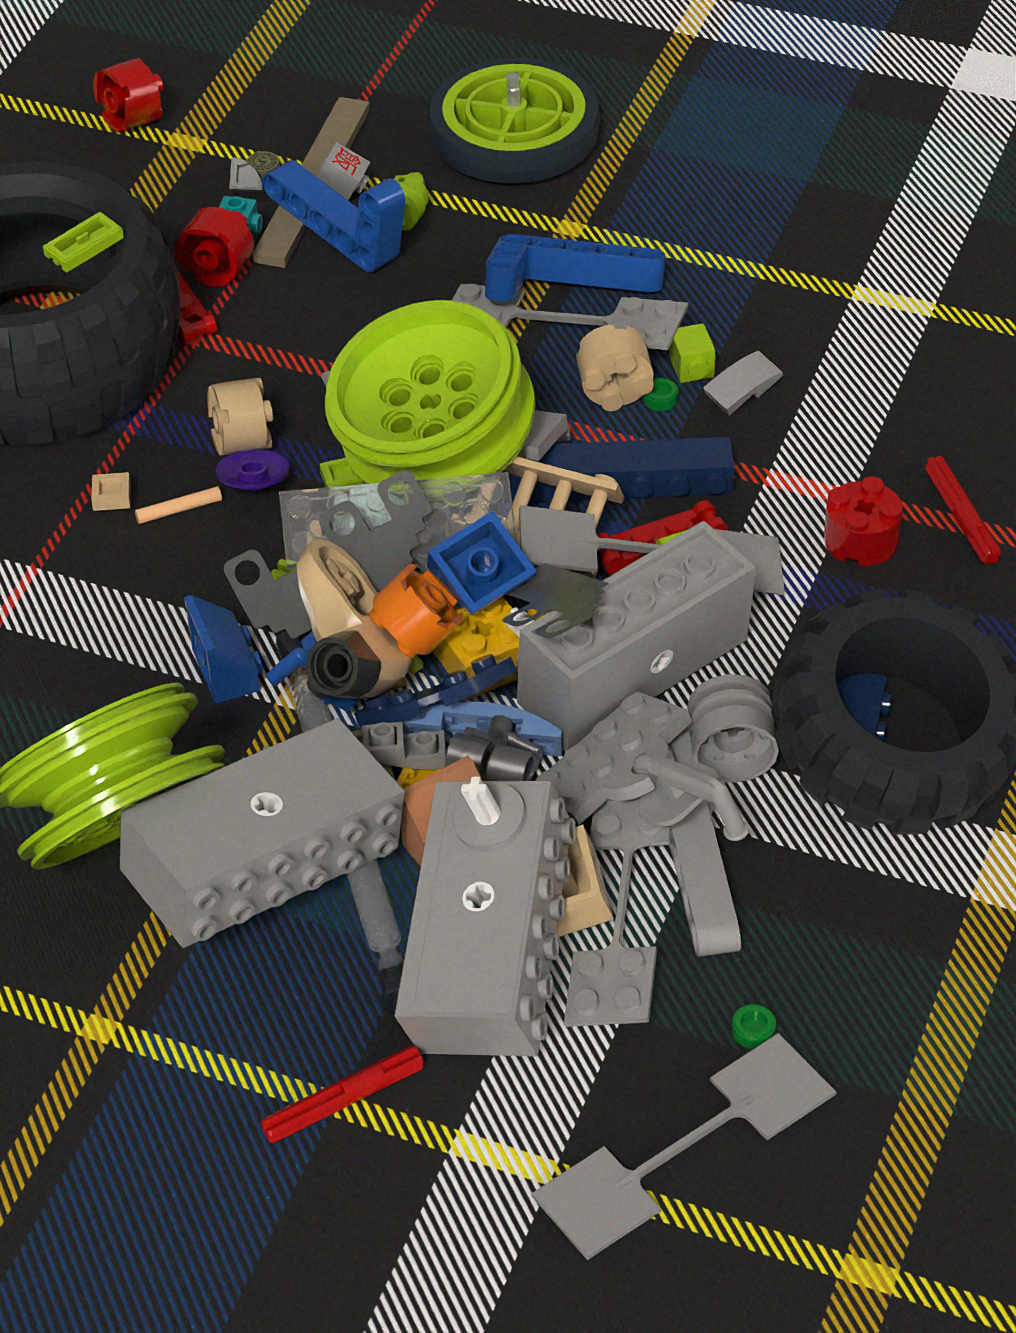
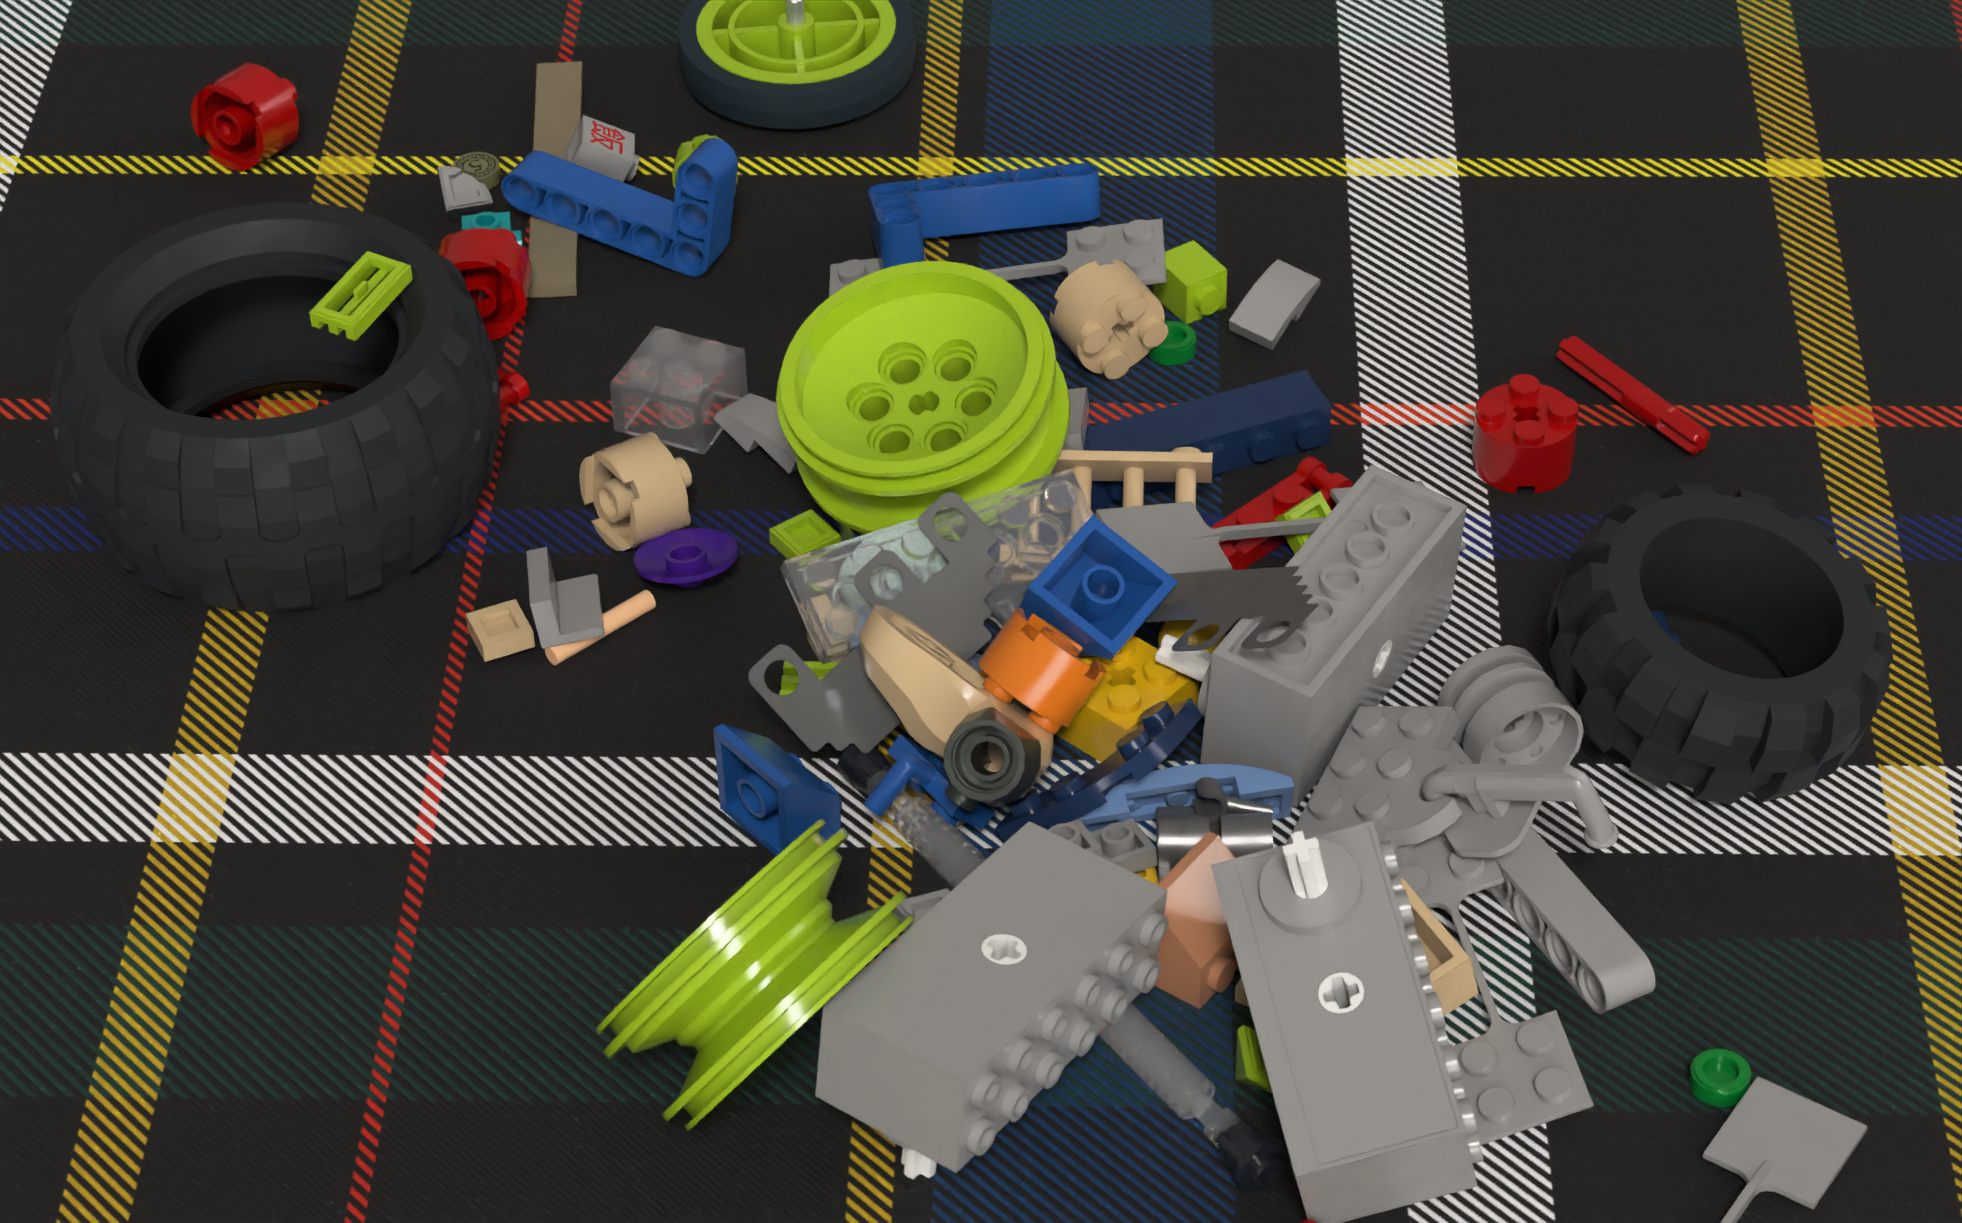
camera: 20 degrees left, 5 degrees down
none -> light grey panel [526,547,605,649]
none -> clear brick [610,326,748,455]

